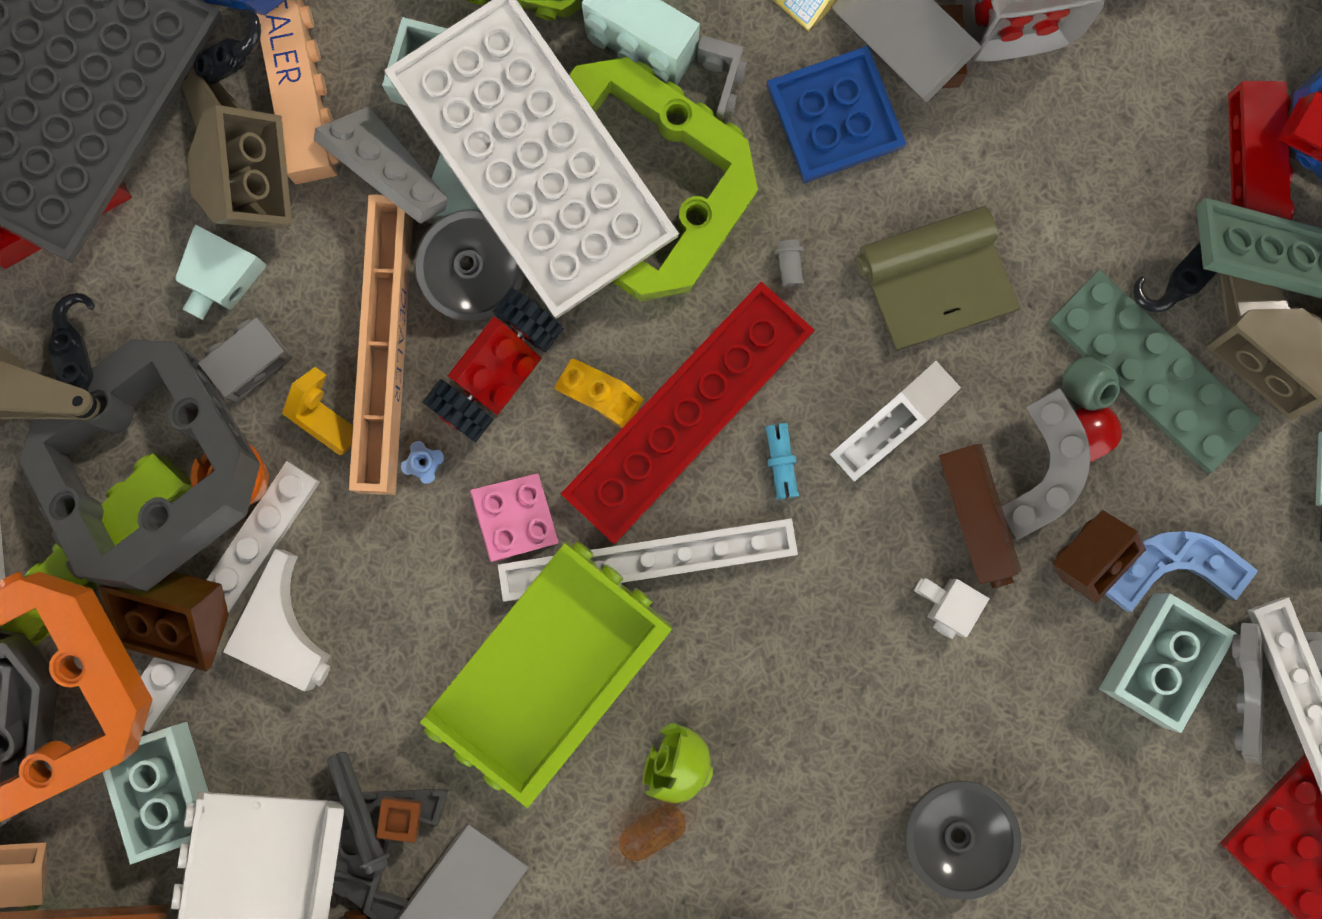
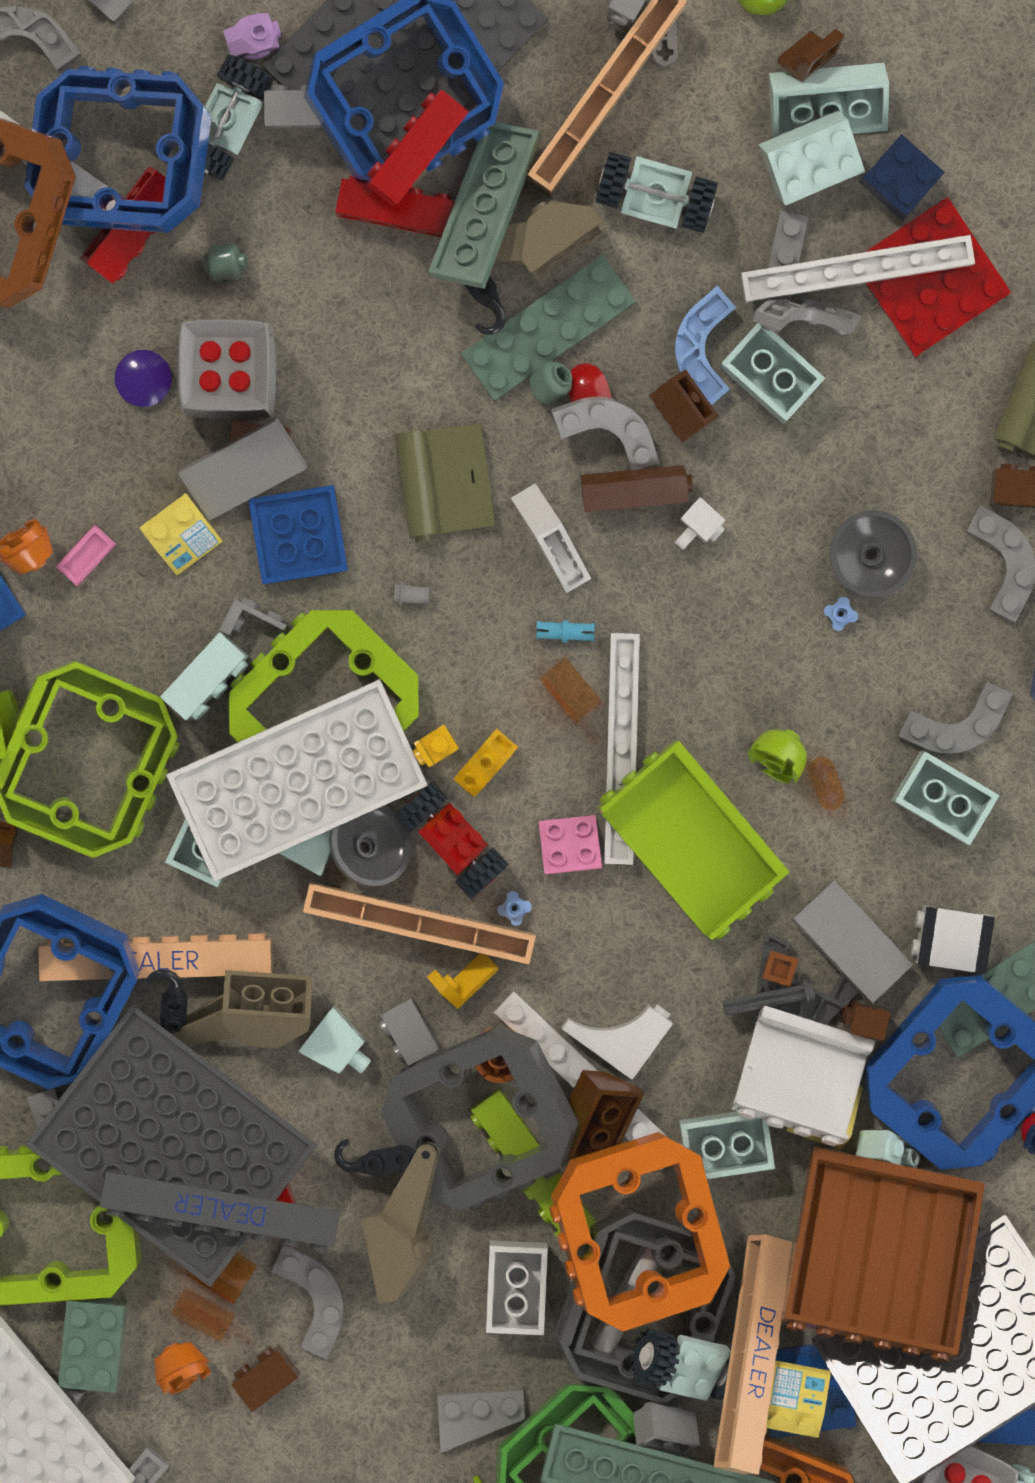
camera: 80 degrees left, 5 degrees up
light grey wing [314,106,448,223] -> none
red plate [560,281,815,545] -> none
none -> yellow bracket [412,725,459,768]
none -> clear orange panel [539,657,602,723]
none -> light blue plate [824,597,858,631]

